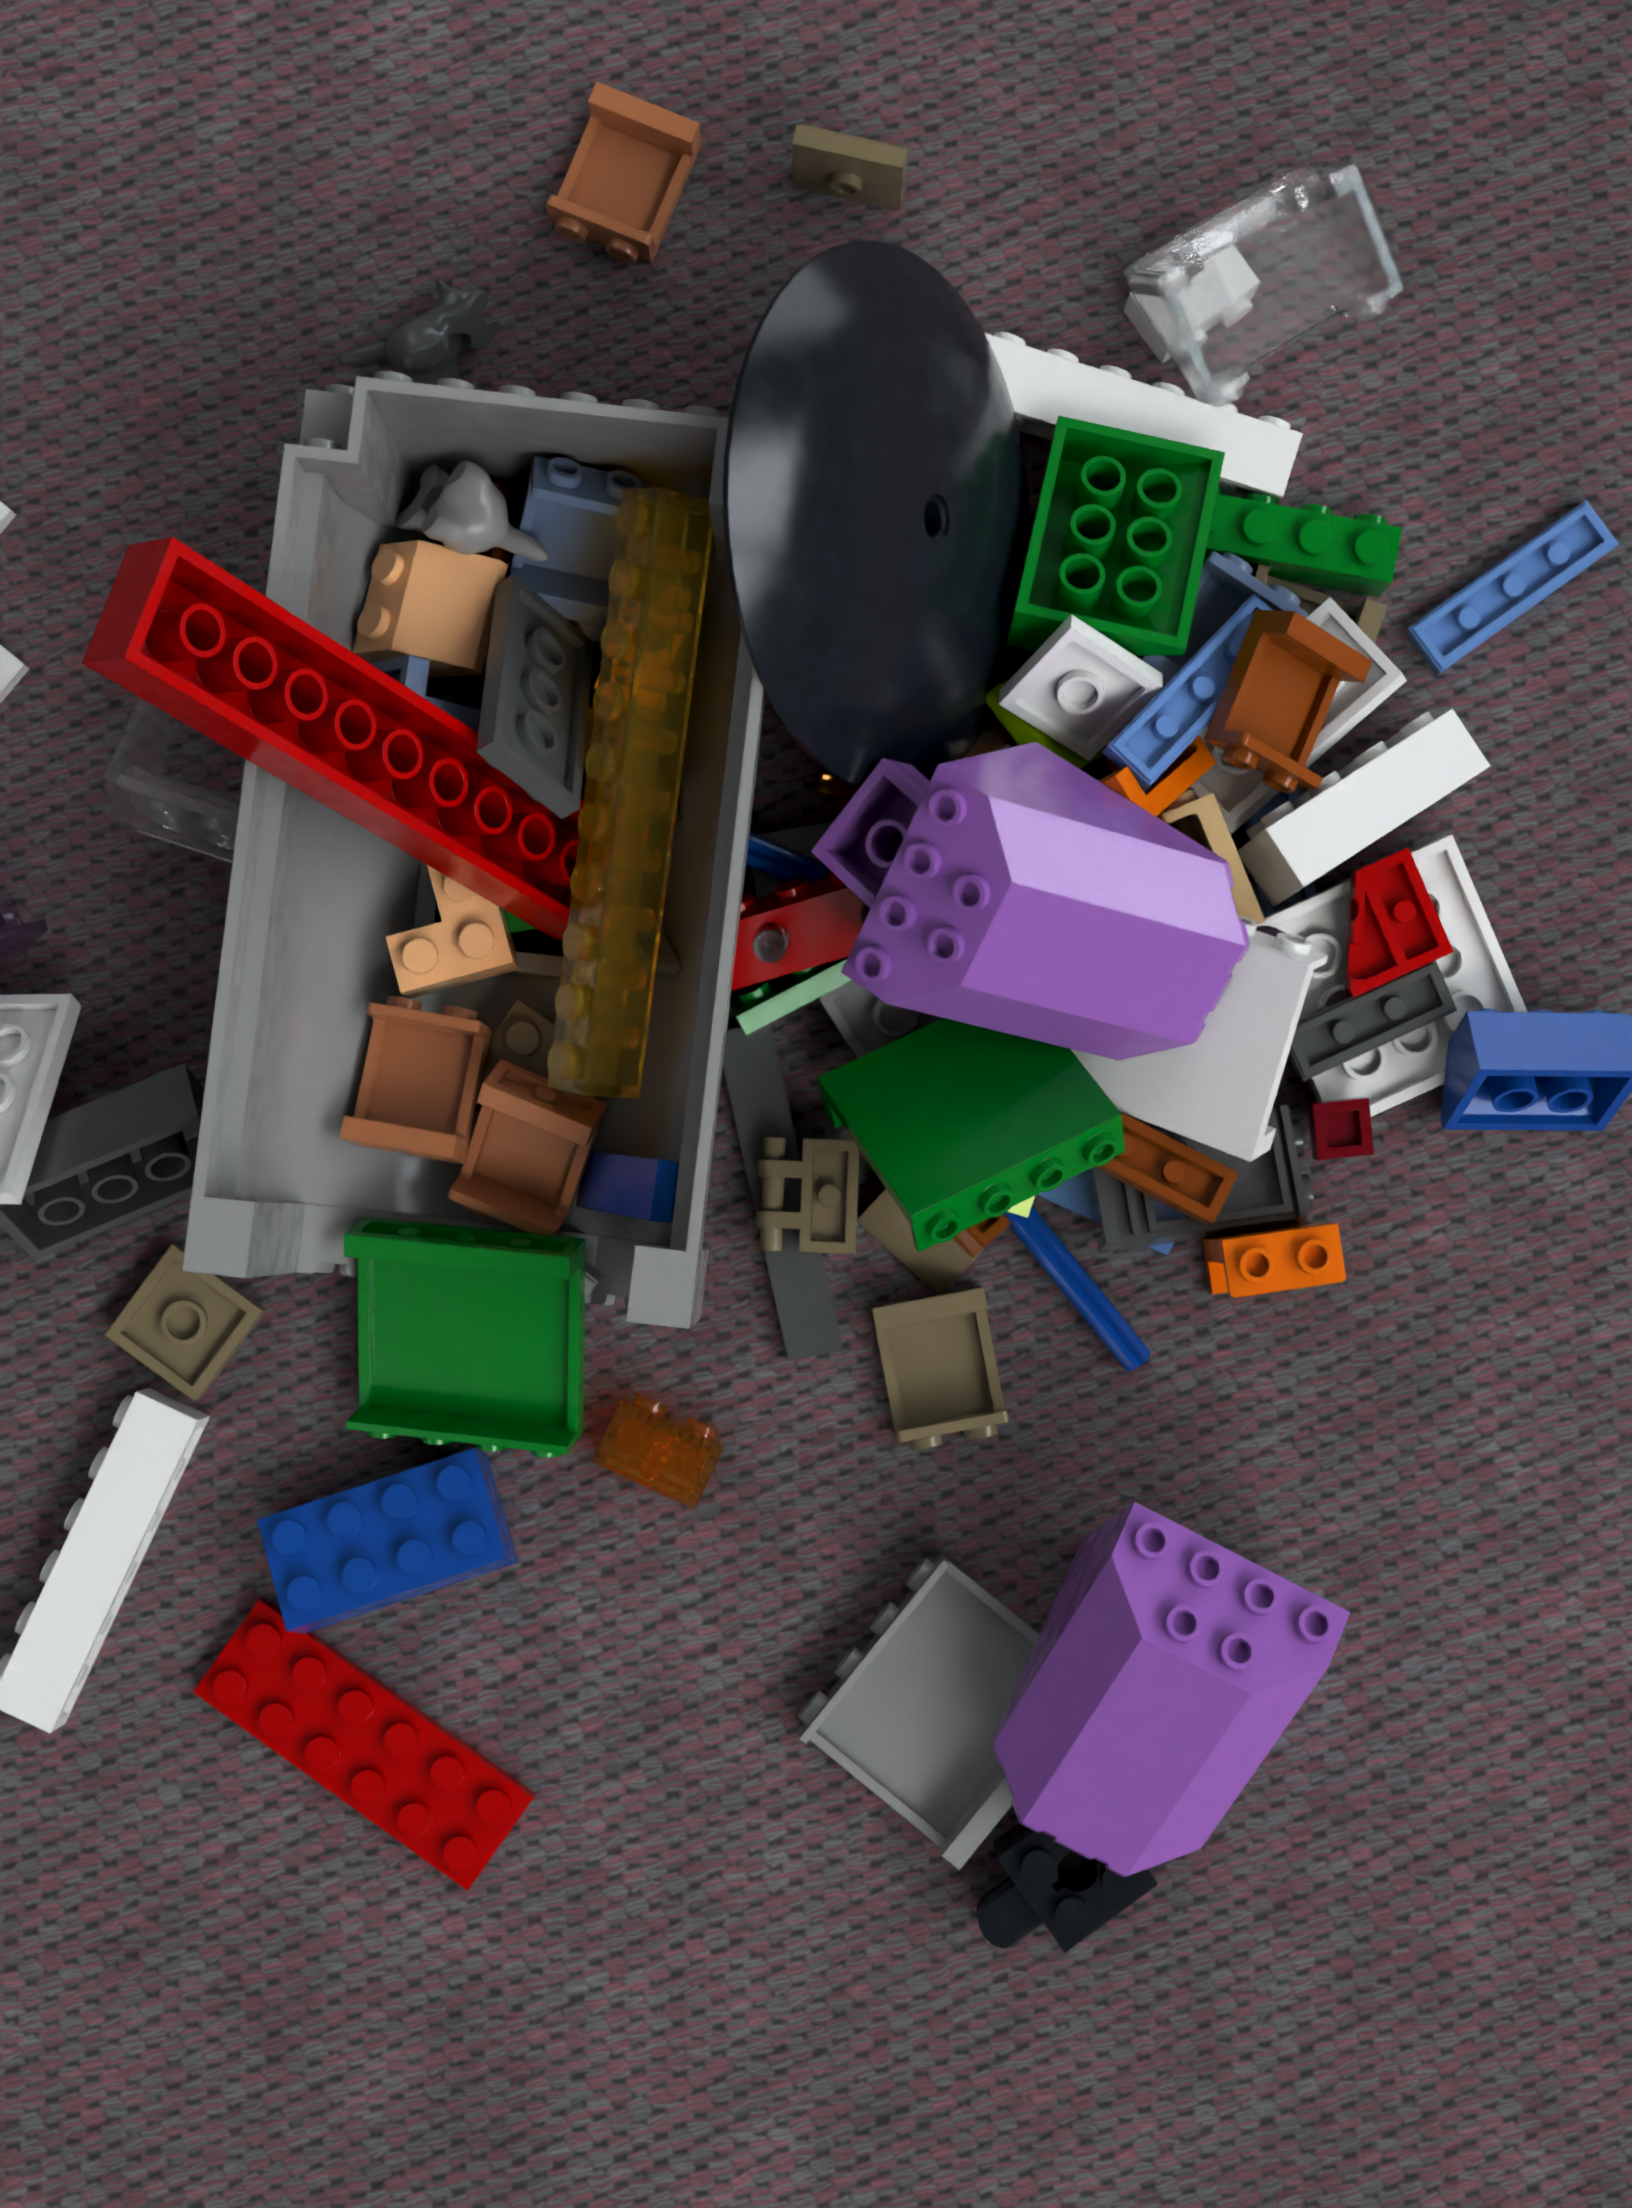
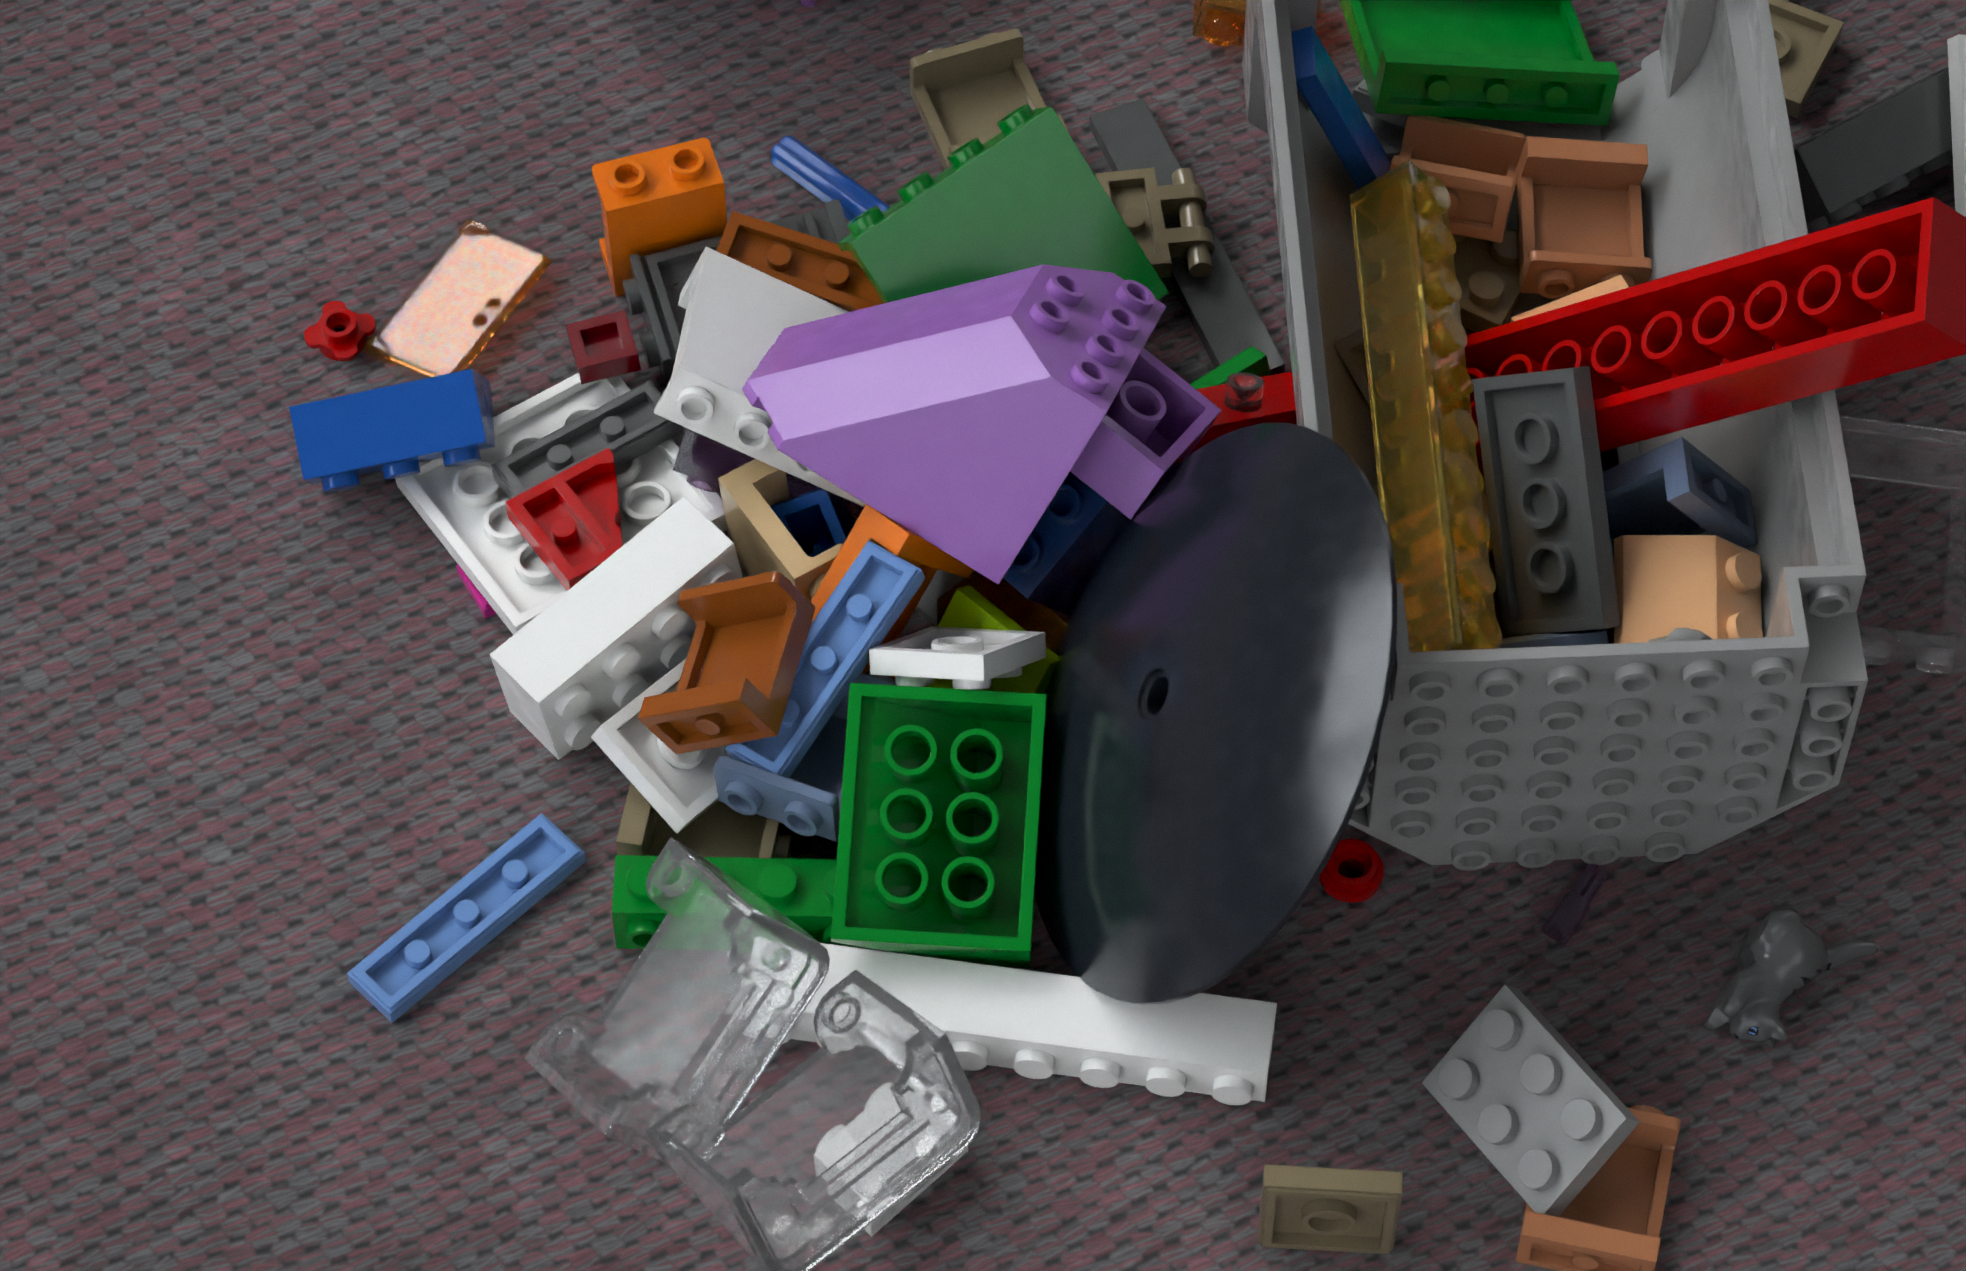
camera: 170 degrees right, 30 degrees down
none -> red plate [304,301,376,361]
none -> clear orange door [364,219,551,377]
none -> clear windscreen [524,837,830,1168]
none -> light grey plate [1422,984,1640,1217]

